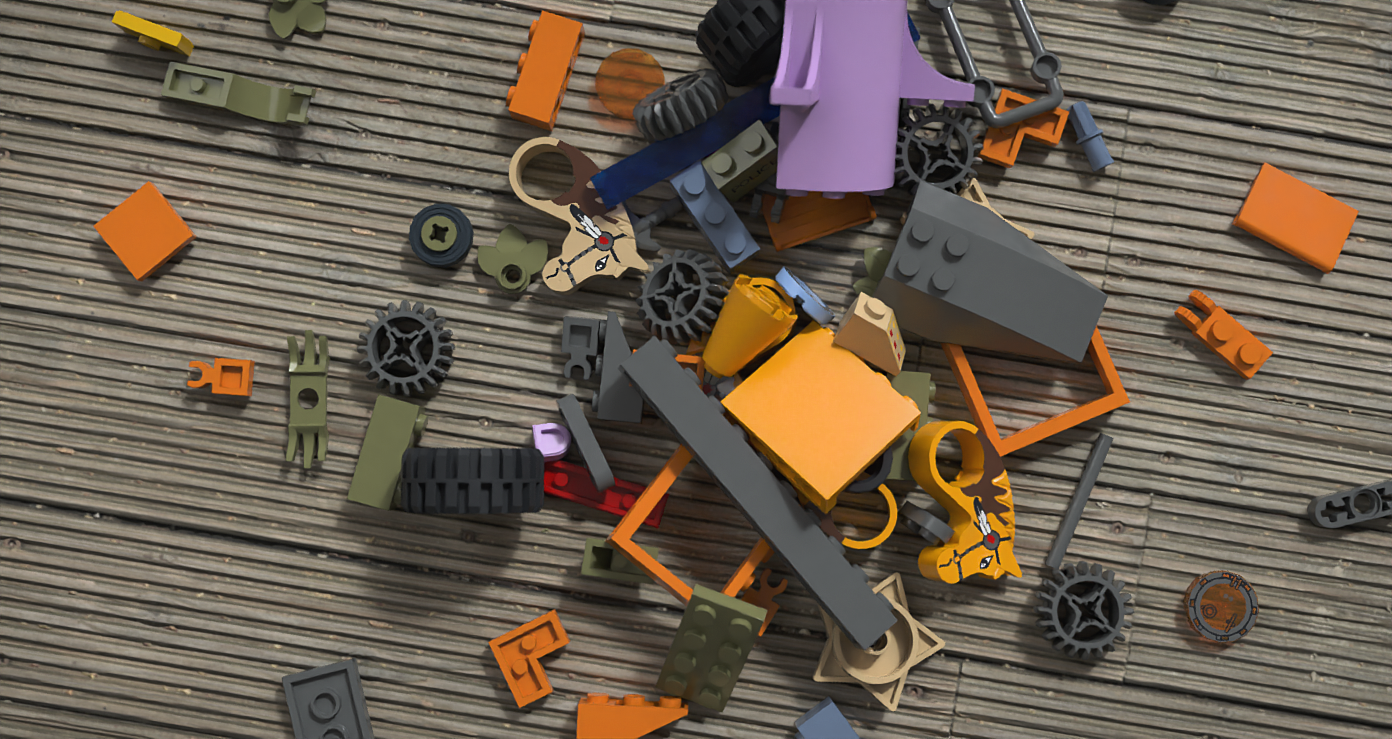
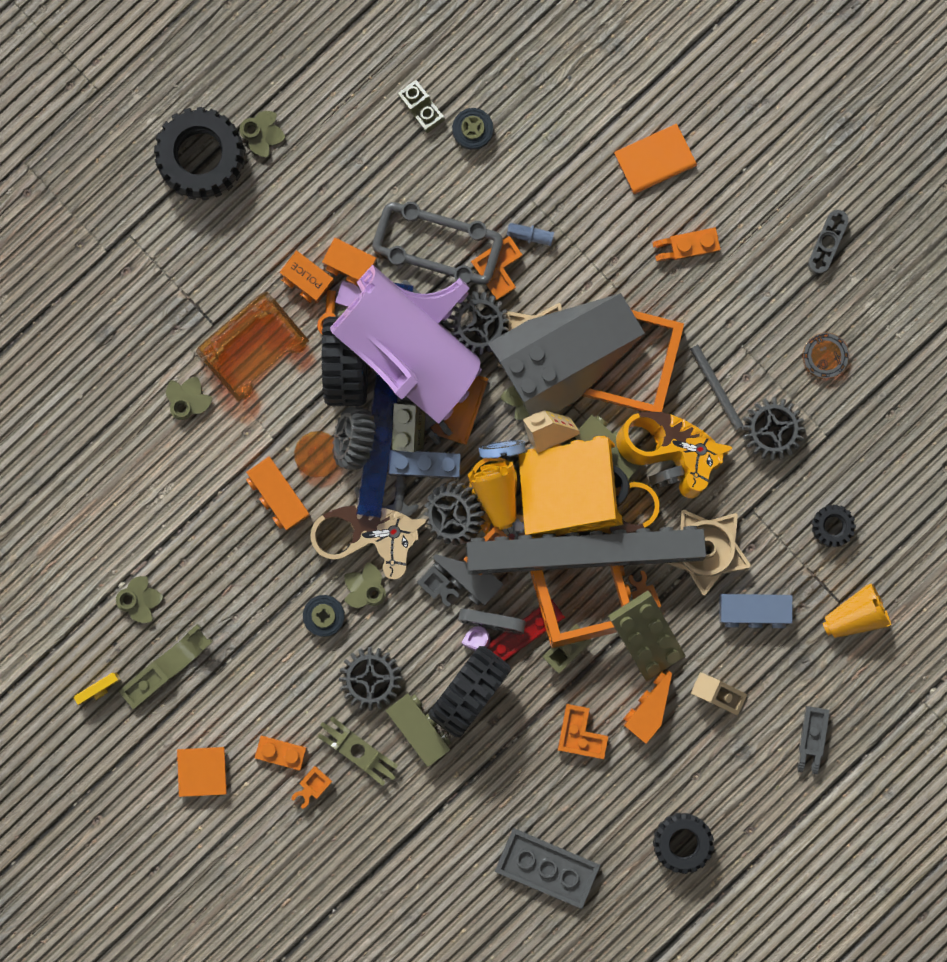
camera: 55 degrees left, 0 degrees up
none -> orange plate [255,735,307,770]

